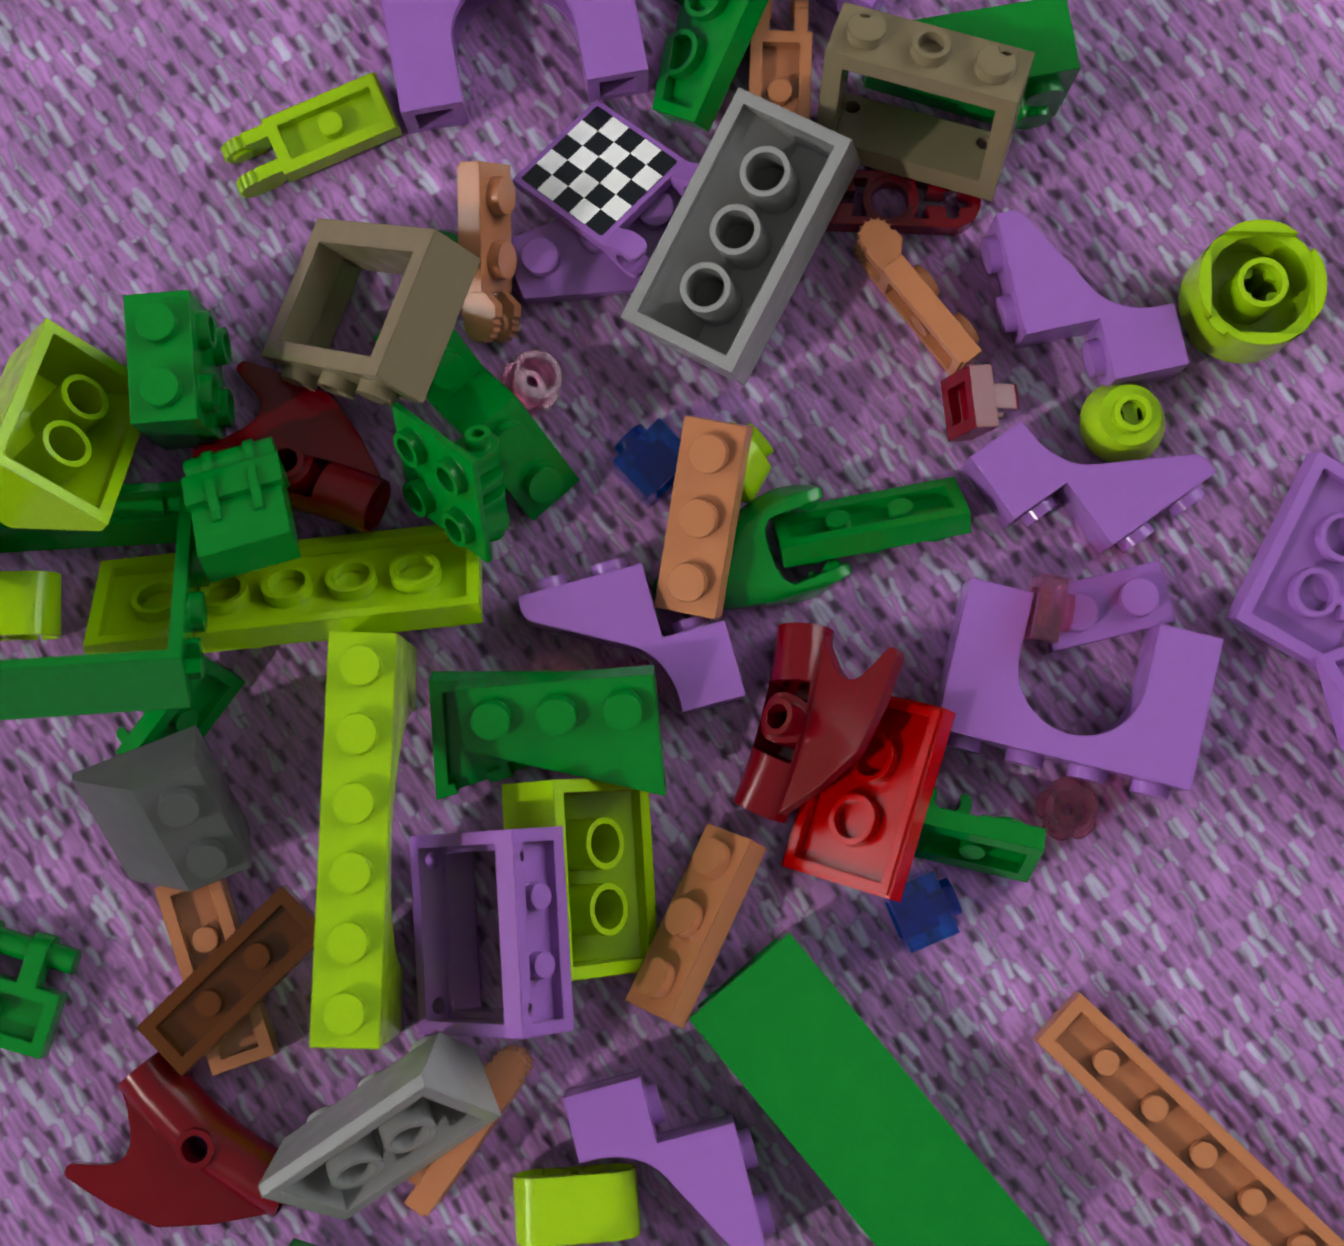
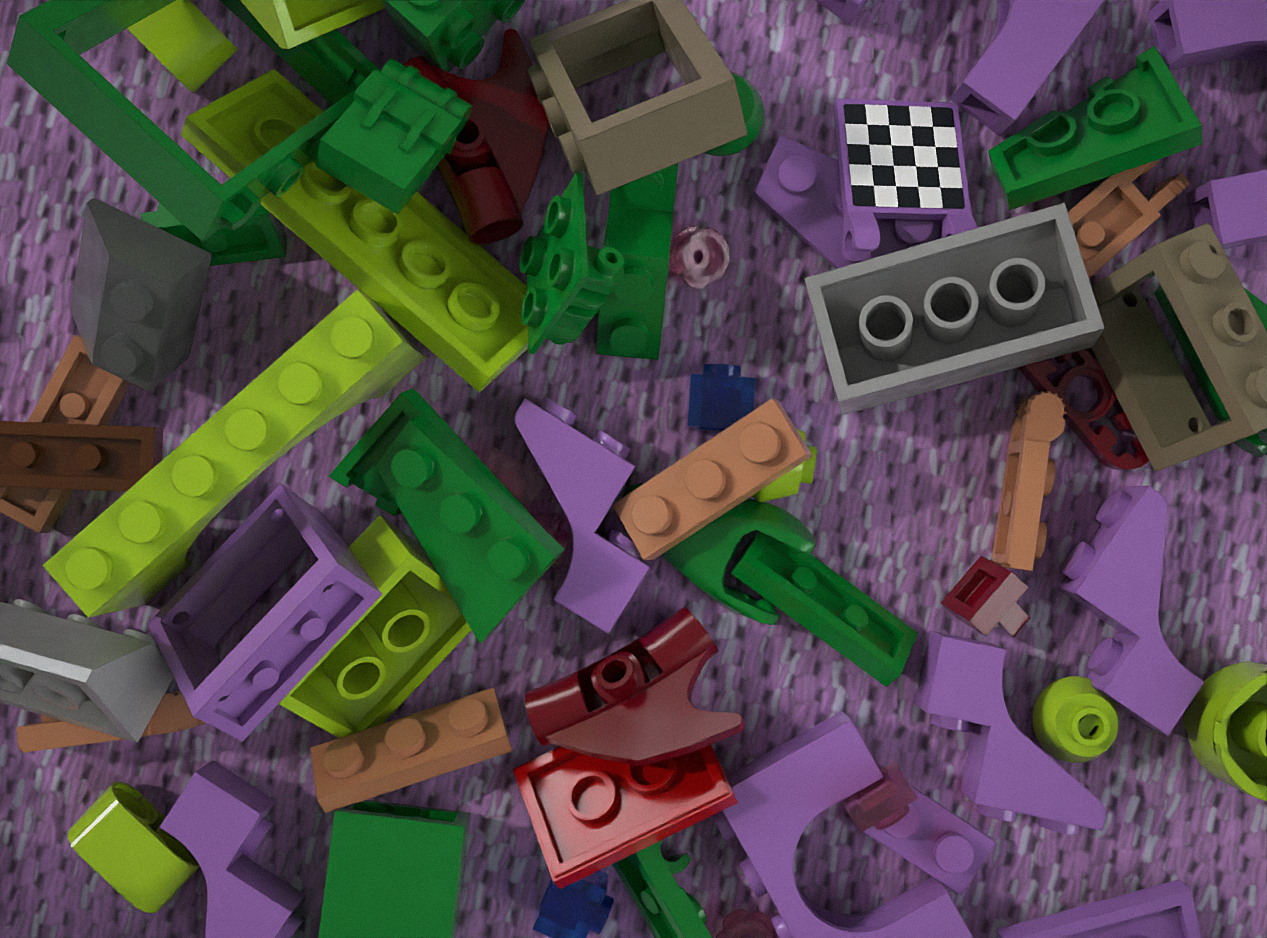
camera: 45 degrees right, 5 degrees up
nougat hinge [457,161,521,344] -> none

